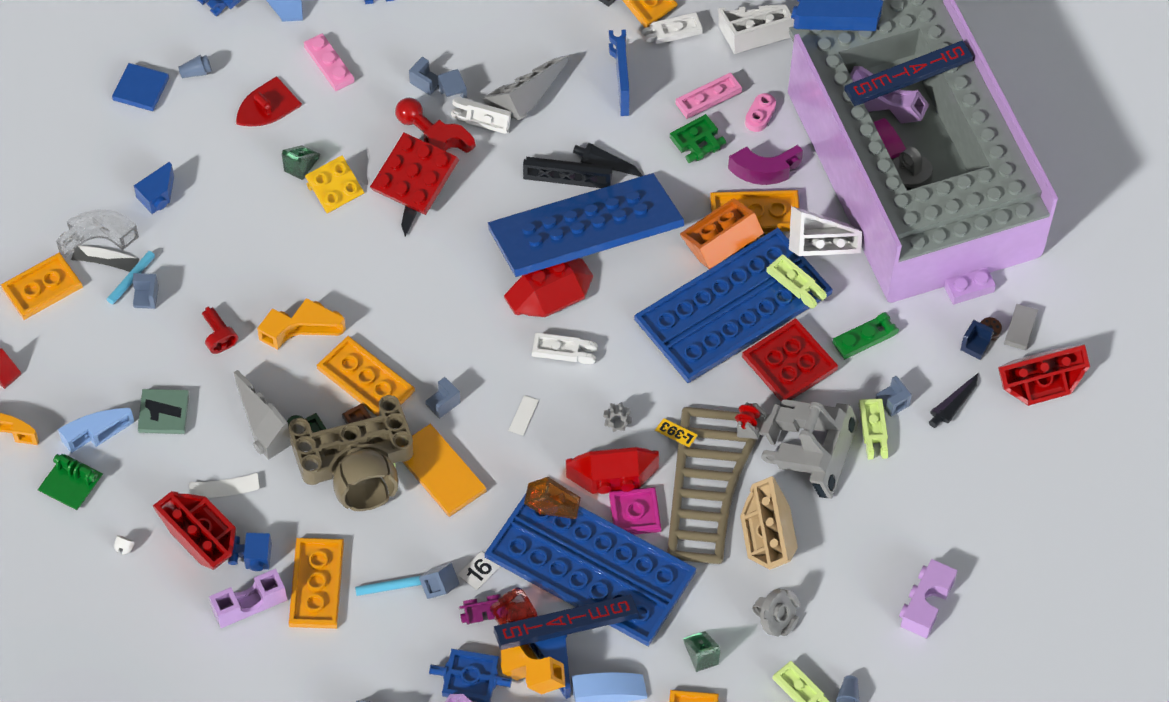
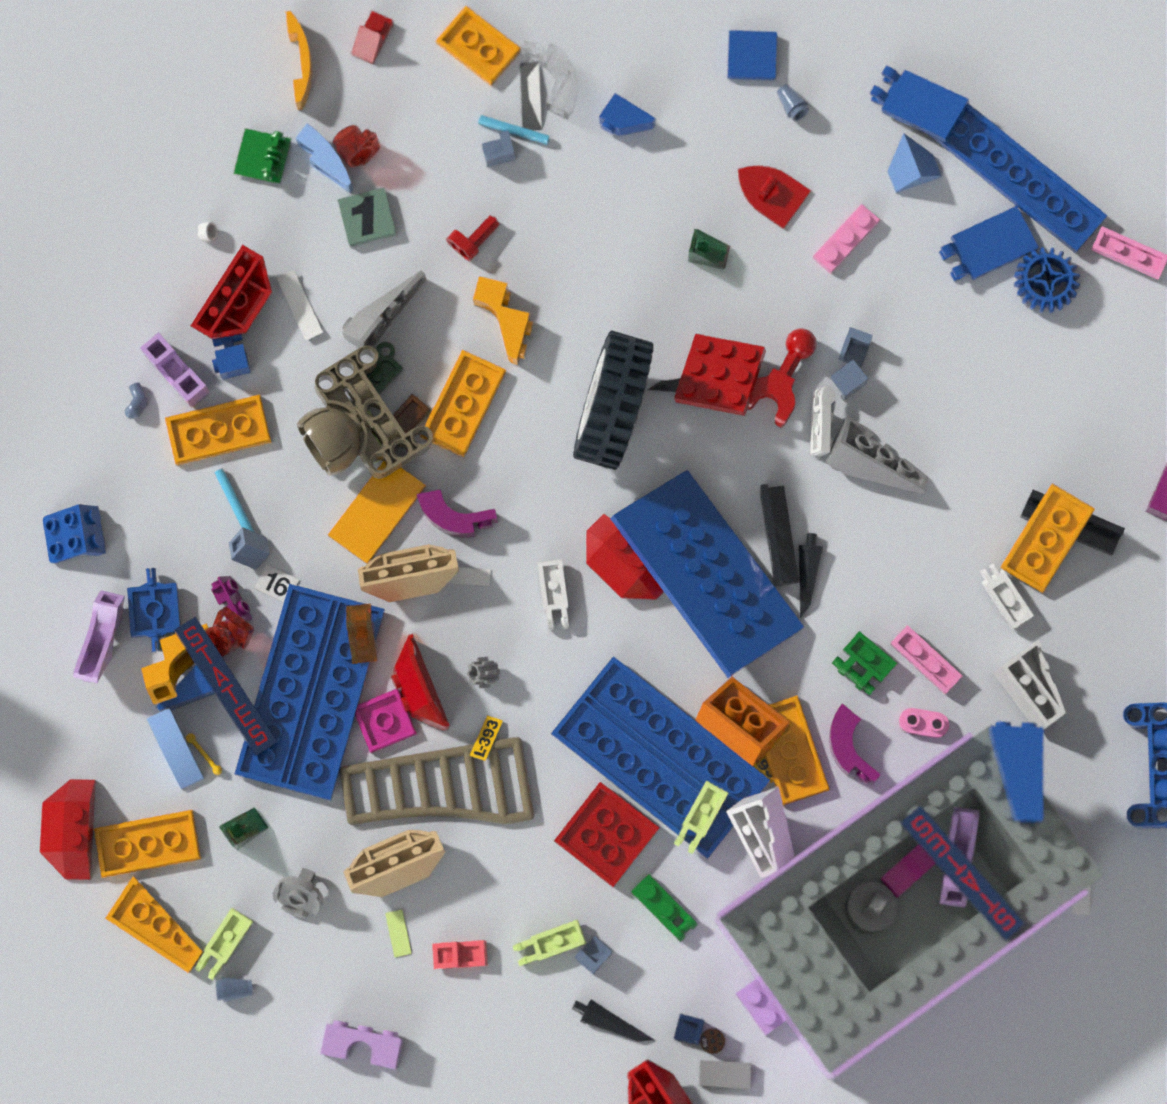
camera: 80 degrees right, 20 degrees up
yellow hinge [305,155,364,214] -> none
sand blue panel [425,377,460,419] -> none
blue tile [609,29,629,116] -> none
light grey container [735,400,859,499] -> none
none -> sand blue arm [125,382,147,419]
none -> yellow hinge [186,733,222,775]
none -> clear red piece [332,125,380,168]
none -> tan wedge [358,544,459,602]
none -> yellowish green sticker [385,909,412,958]
none -> magenta arch [417,489,498,538]
none -> coral slope [432,940,488,969]
none -> black wheel [573,330,654,470]

